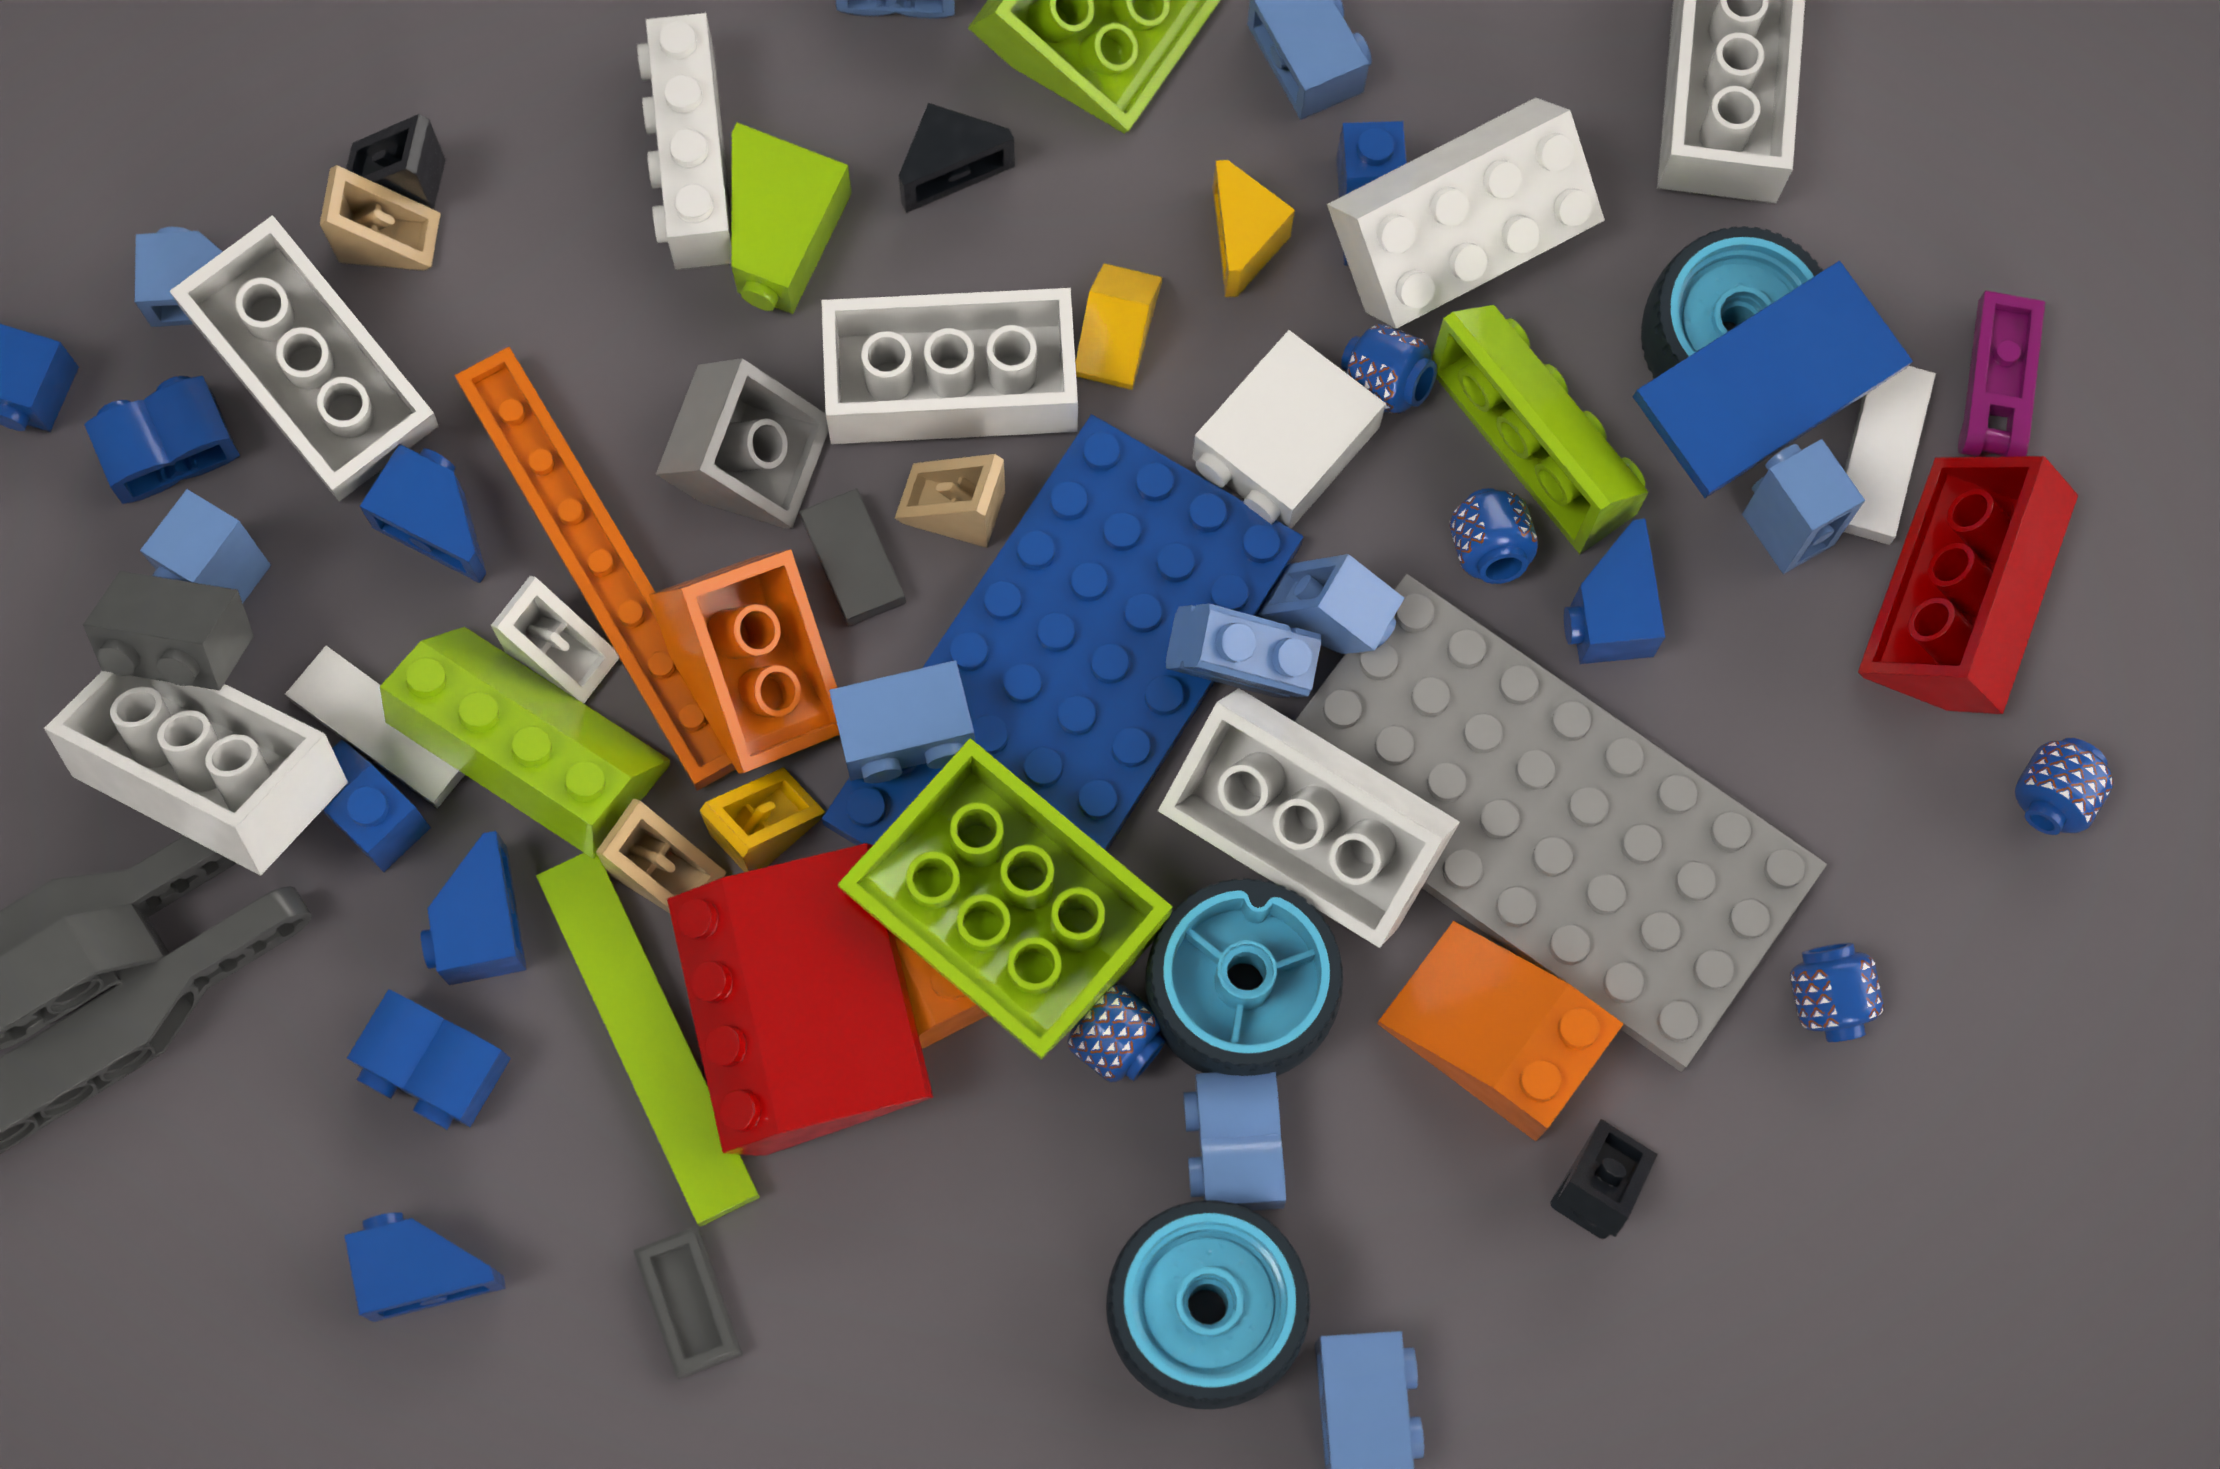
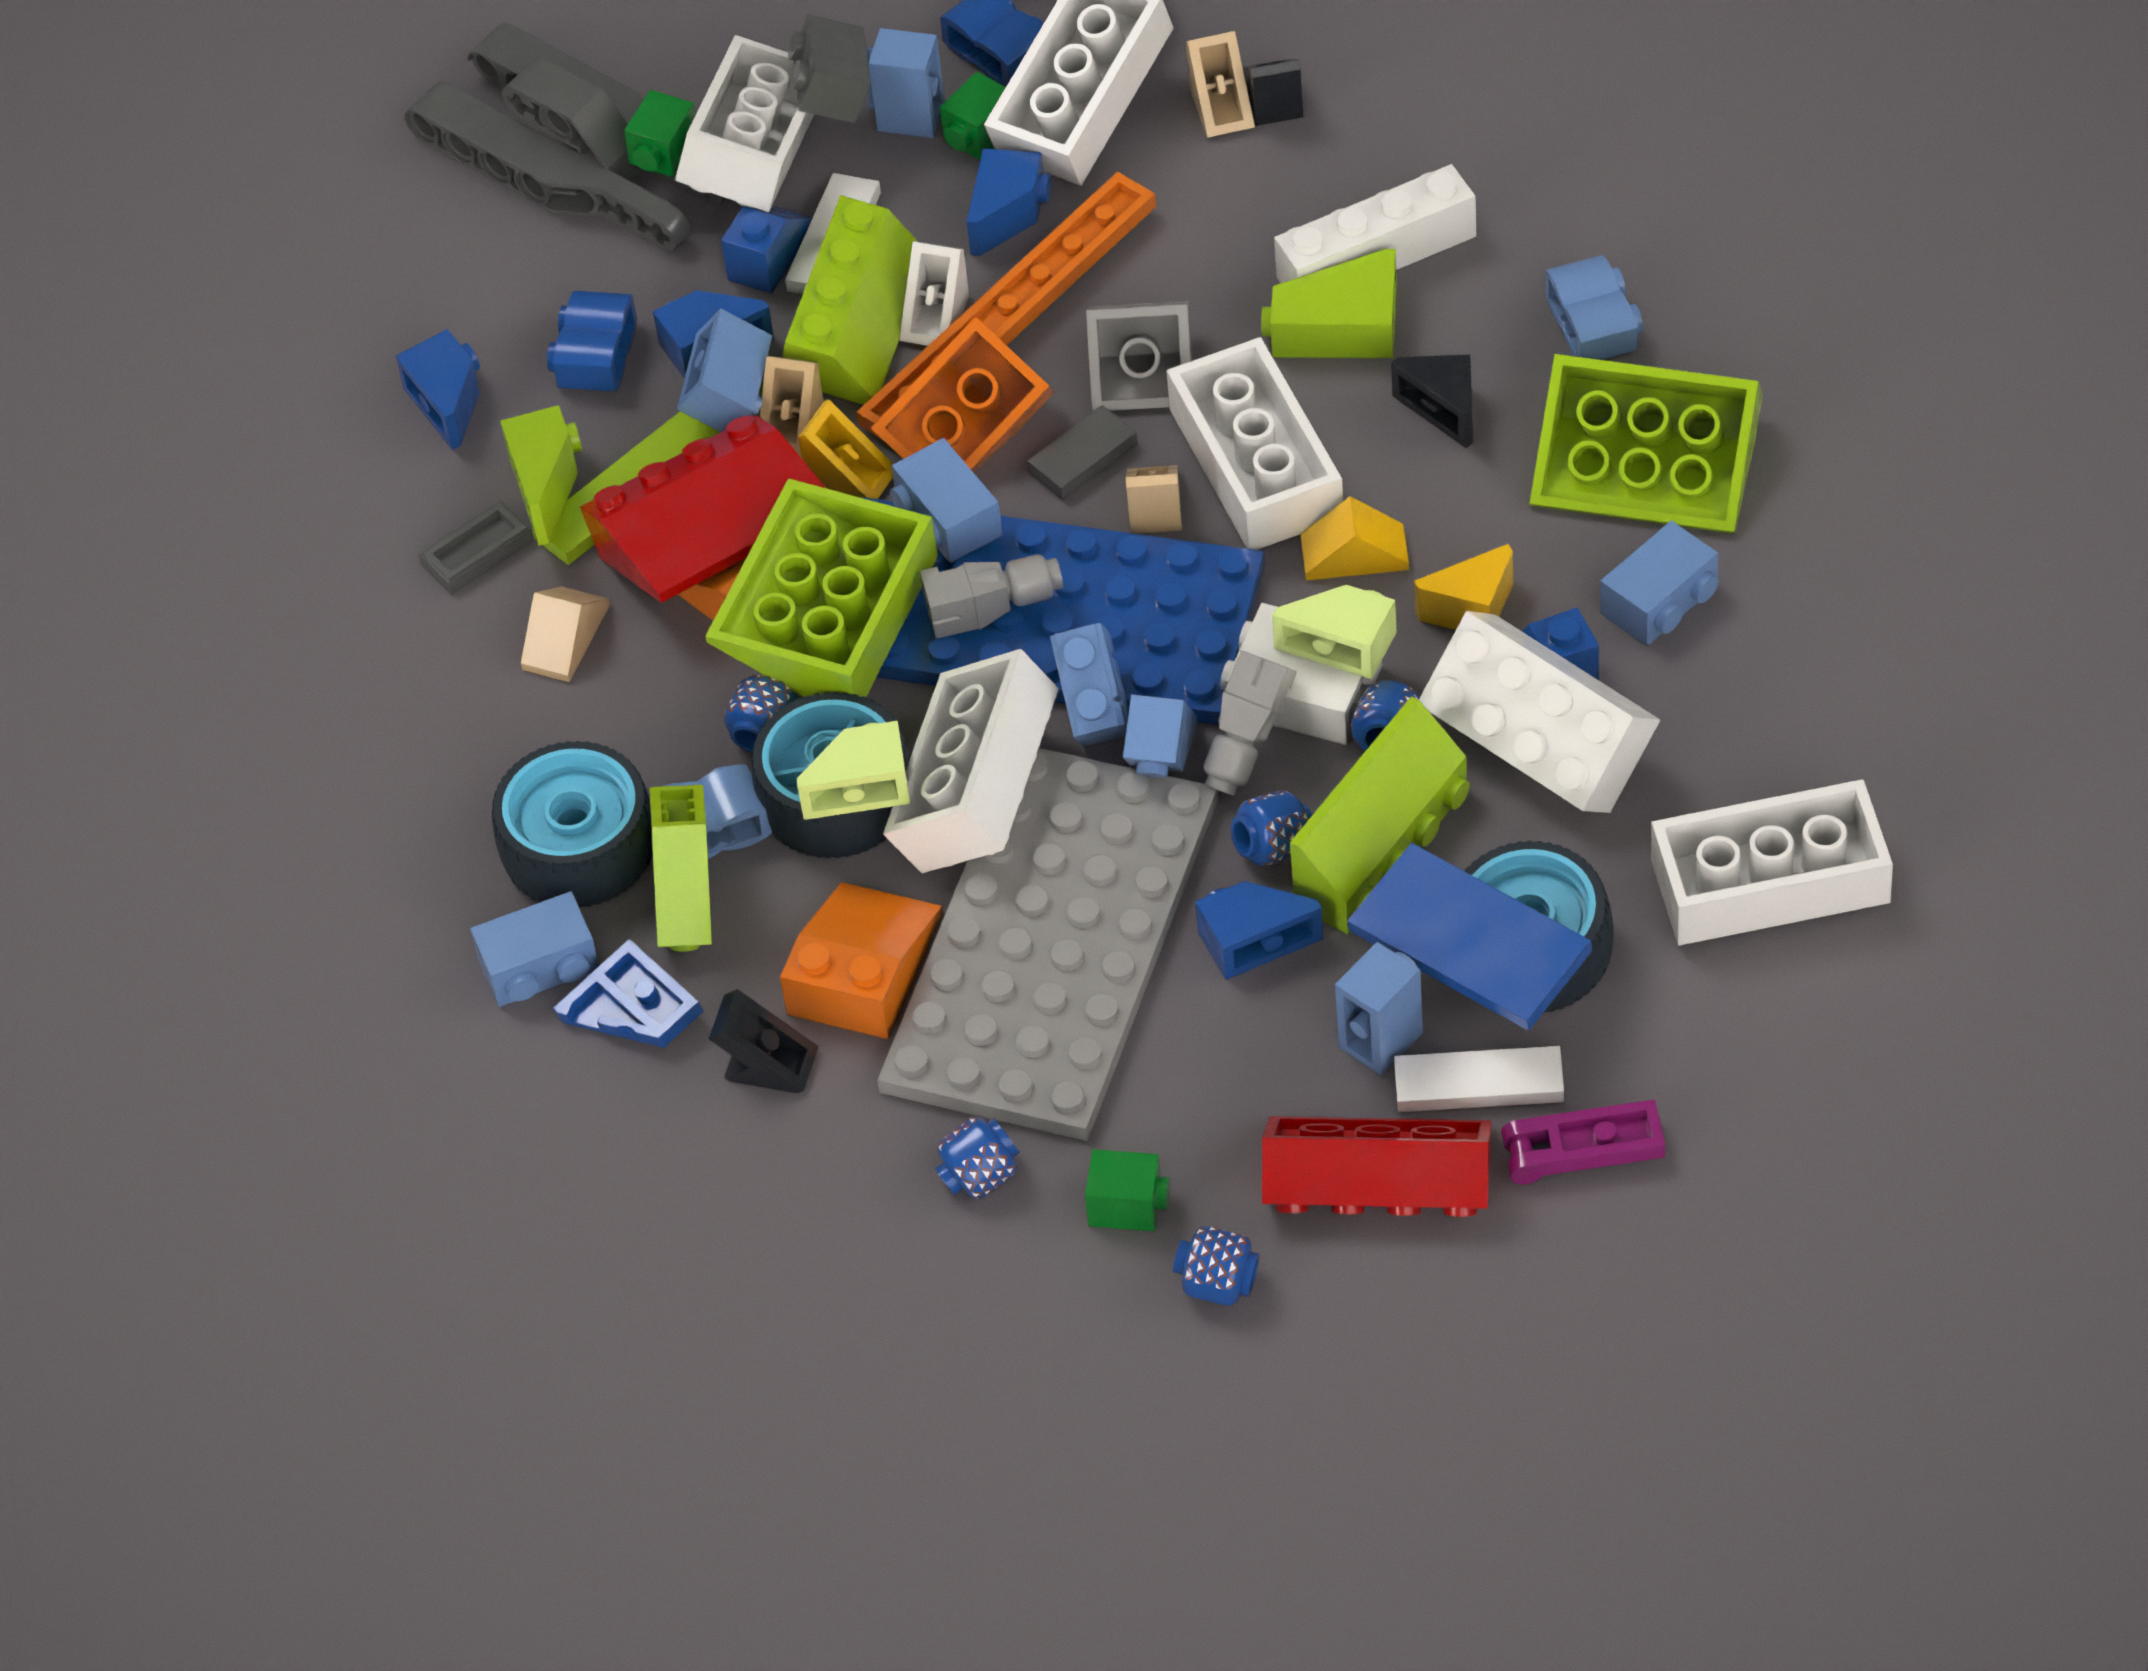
camera: 80 degrees right, 20 degrees down
none -> lime slope [500,405,582,546]
none -> tan slope [521,587,610,682]
none -> wing [553,939,704,1048]
none -> green brick [624,89,696,177]
none -> lime slope [650,785,712,952]
none -> medium blue brick [677,308,772,432]
none -> yellowish green slope [797,721,910,820]
none -> light grey piece [920,554,1063,639]
none -> green brick [940,72,1006,160]
none -> green brick [1085,1149,1170,1232]
none -> light grey piece [1203,650,1297,796]
none -> yellowish green slope [1272,585,1397,679]

